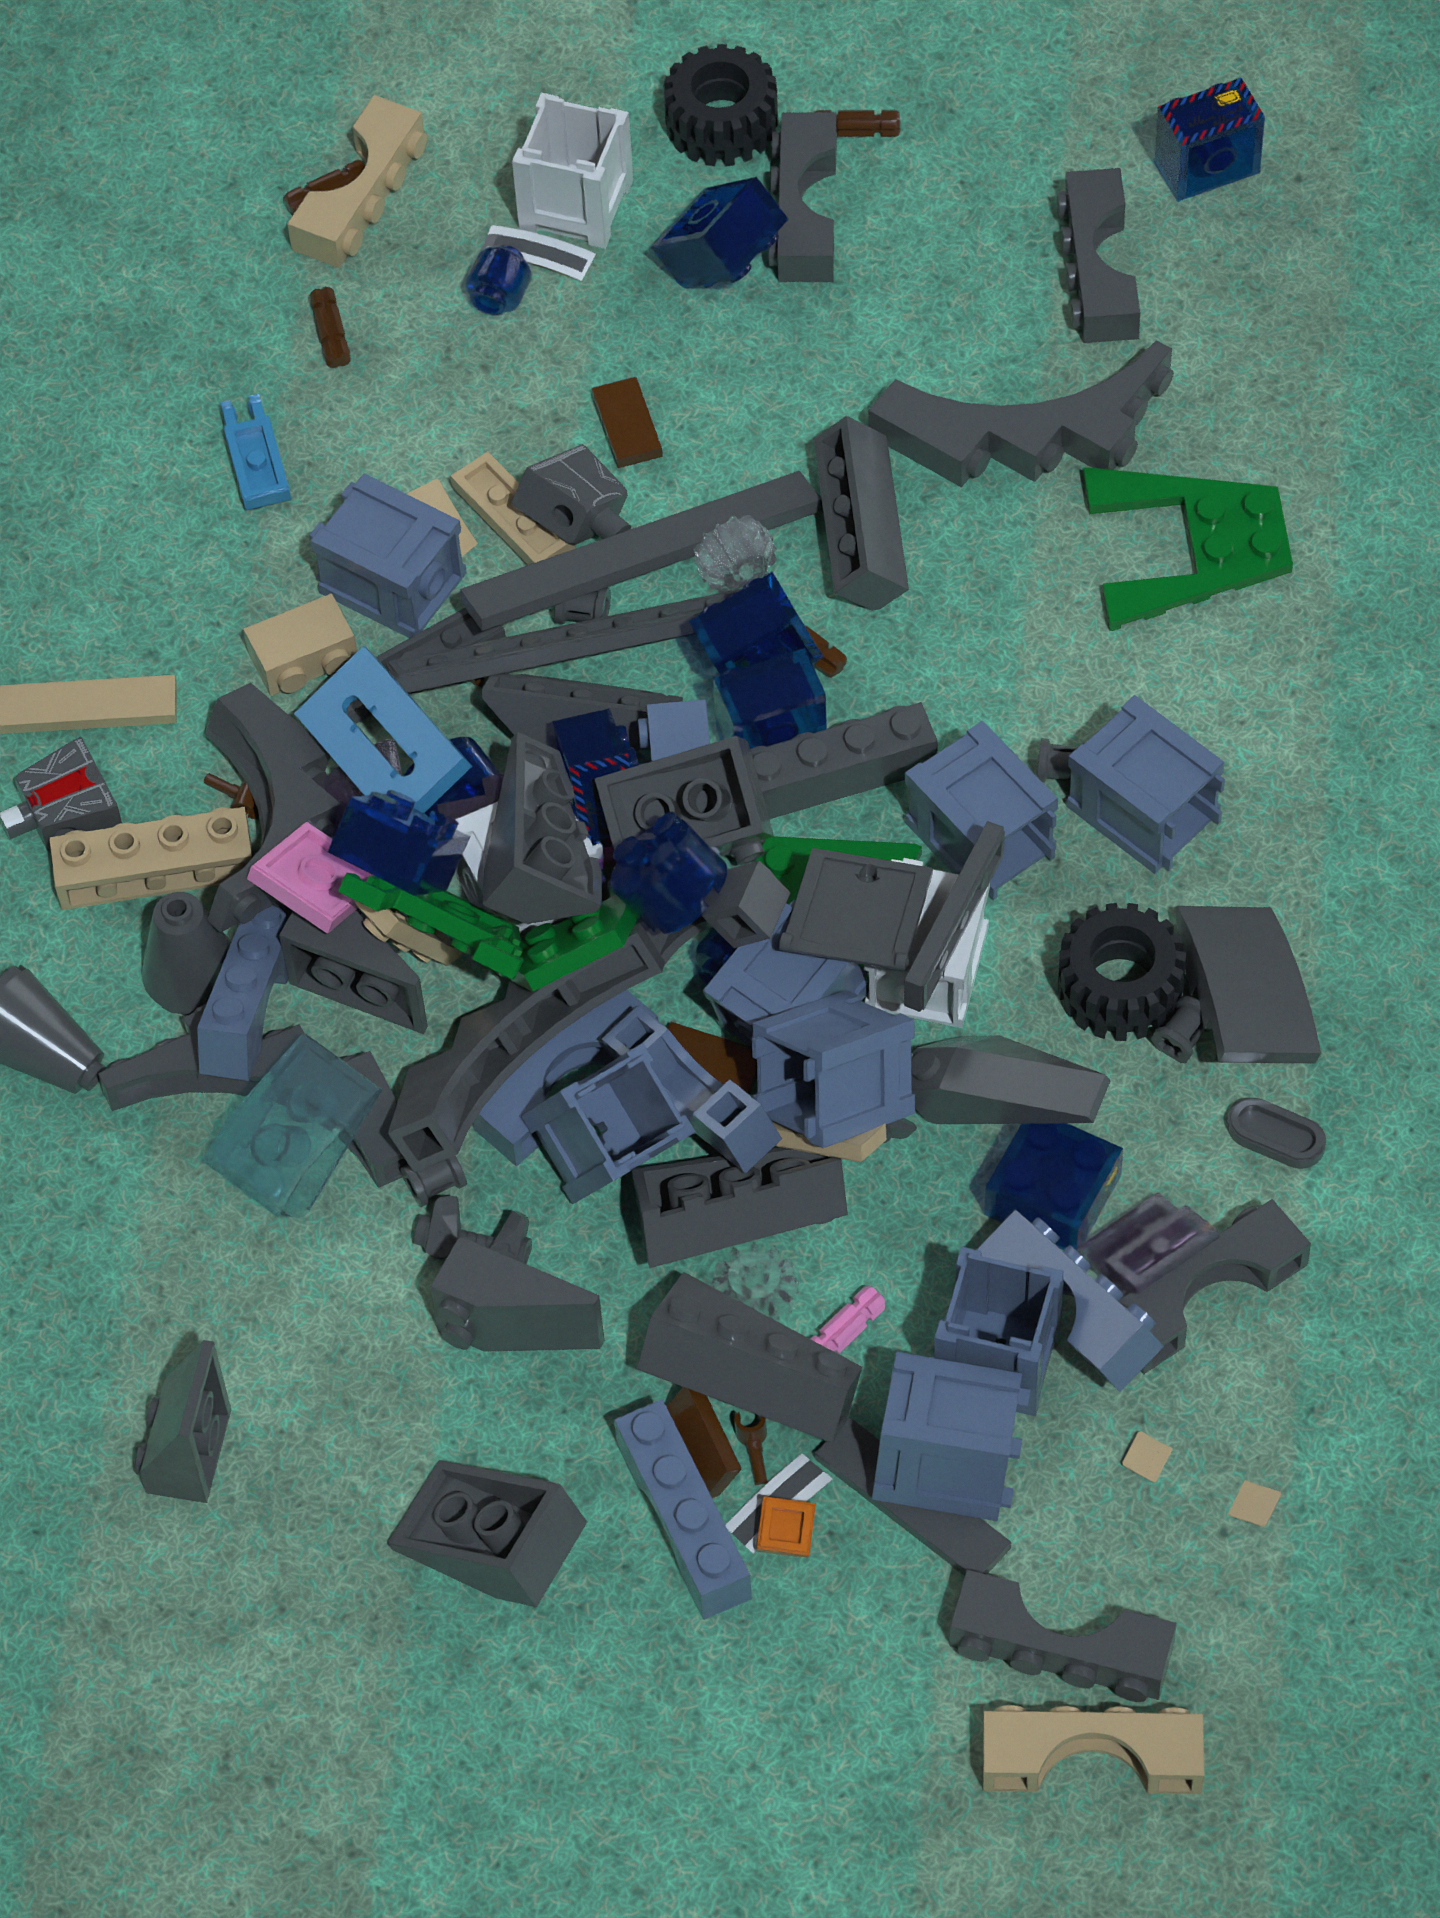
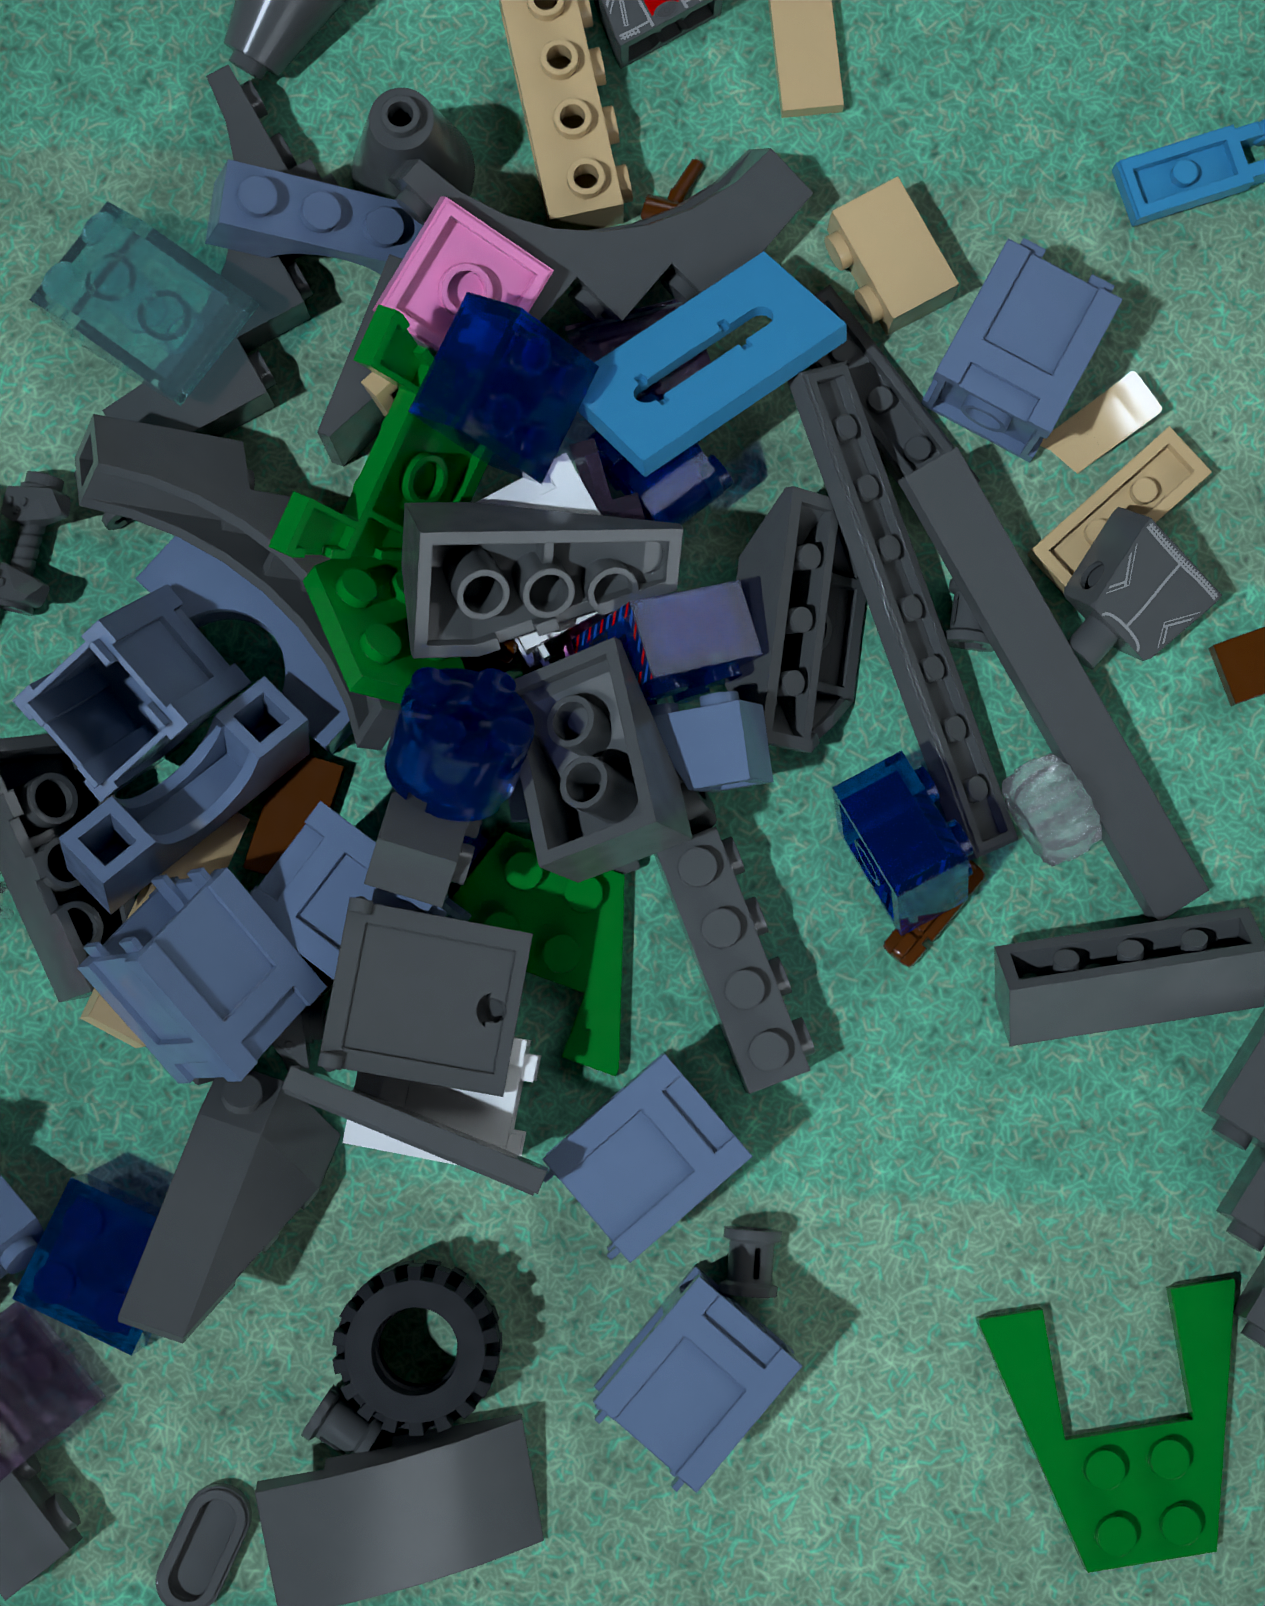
camera: 80 degrees right, 25 degrees up
clear blue brick [713,648,827,749] -> none

